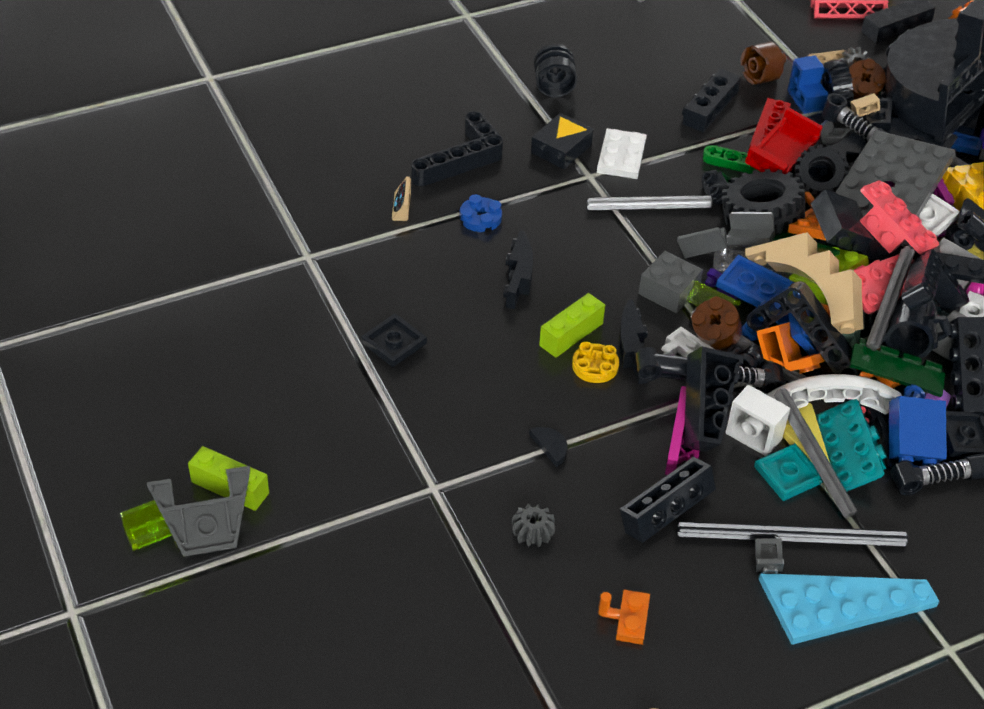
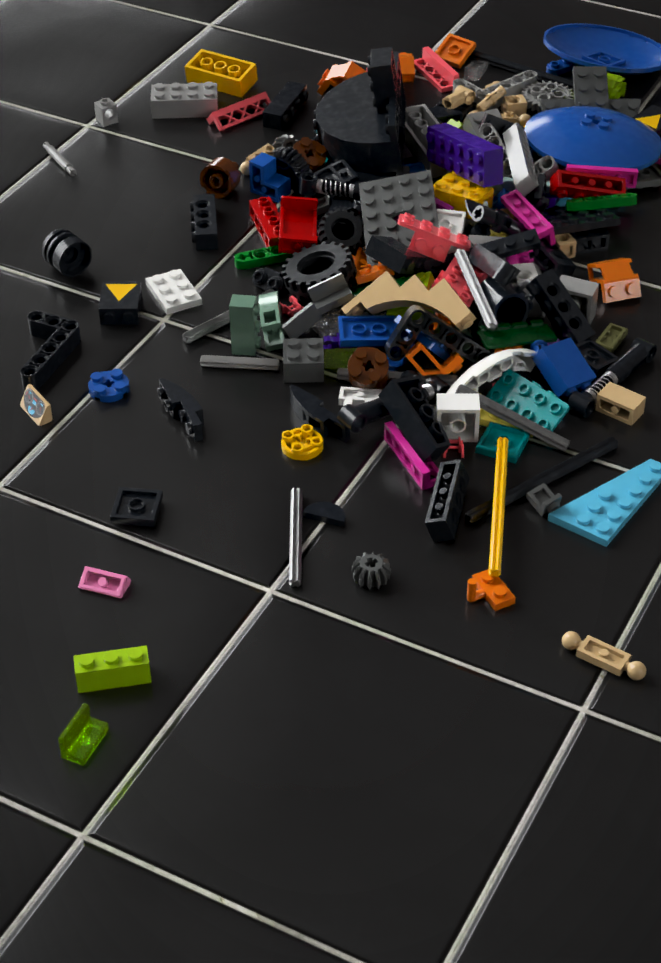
camera: 35 degrees left, 5 degrees down
dark grey wing [147,466,250,557] -> none
lime brick [539,293,605,358] -> none
tan piece [851,93,880,118] -> none
none -> bright pink slope [78,566,131,599]
none -> light grey axle [200,355,279,371]
none -> sand green brick [229,294,261,356]
none -> sand green slope [258,291,285,352]
none -> coral piece [280,296,303,318]
none -> flat silver axle [289,488,303,587]
none -> coral piece [443,436,464,458]
none -> yellow axle [488,437,509,577]
none -> tan brick [595,382,646,426]

